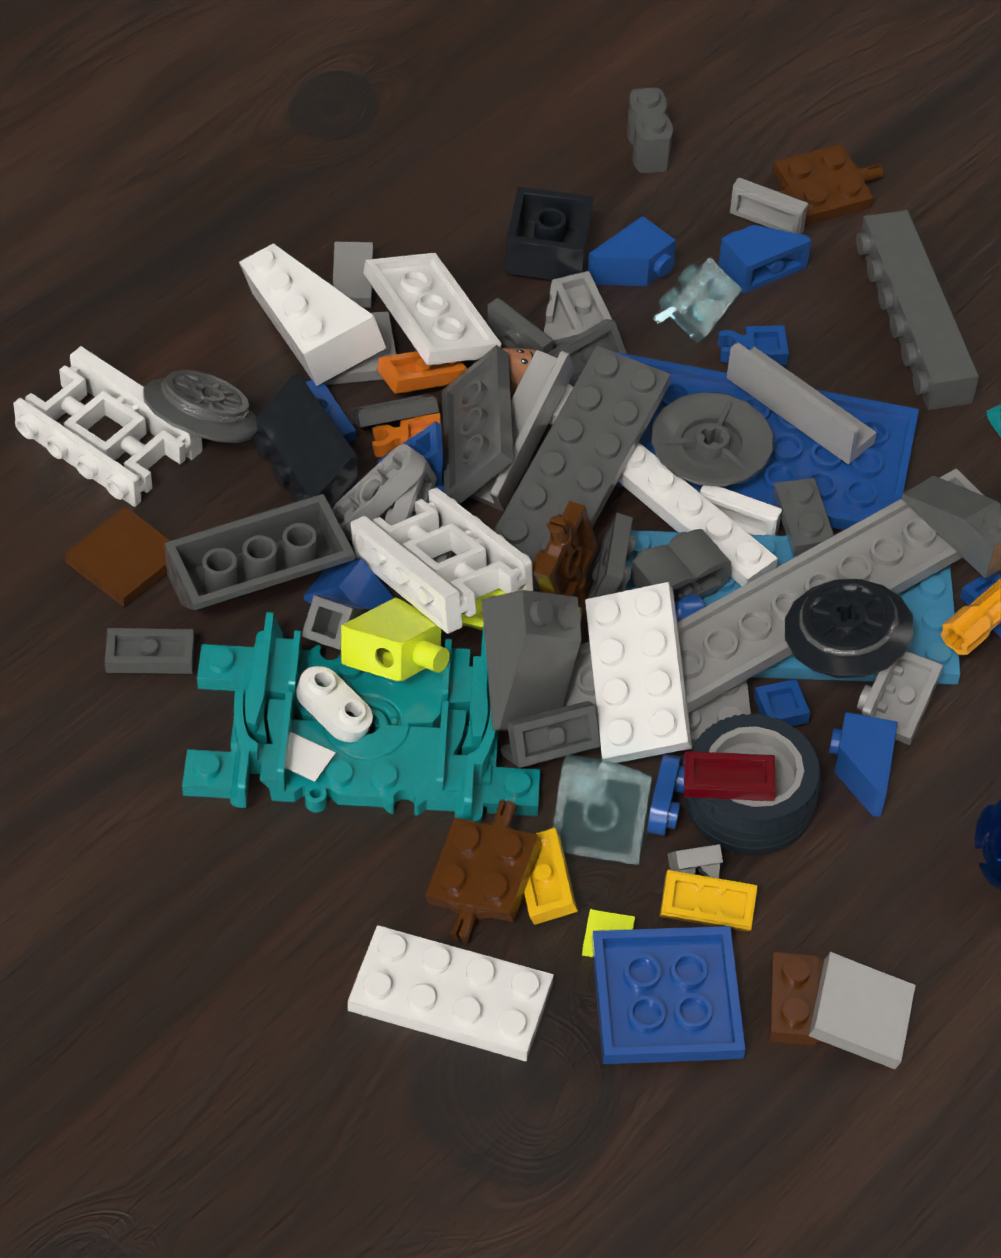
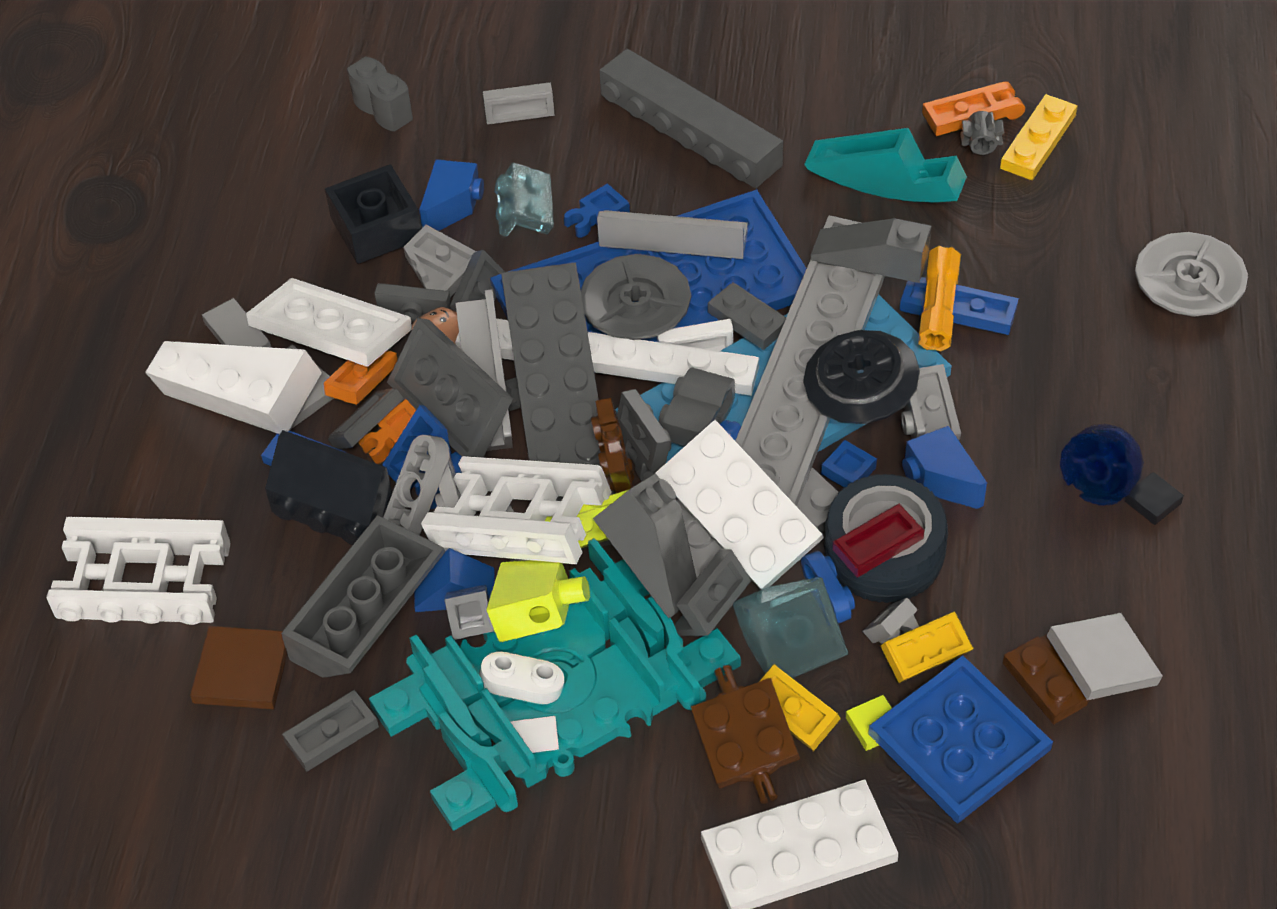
camera: 30 degrees left, 0 degrees up
dark grey piece [142,370,257,443] -> none
blue slope [718,225,812,294] -> none
reddish brown plate [773,144,883,225] -> none

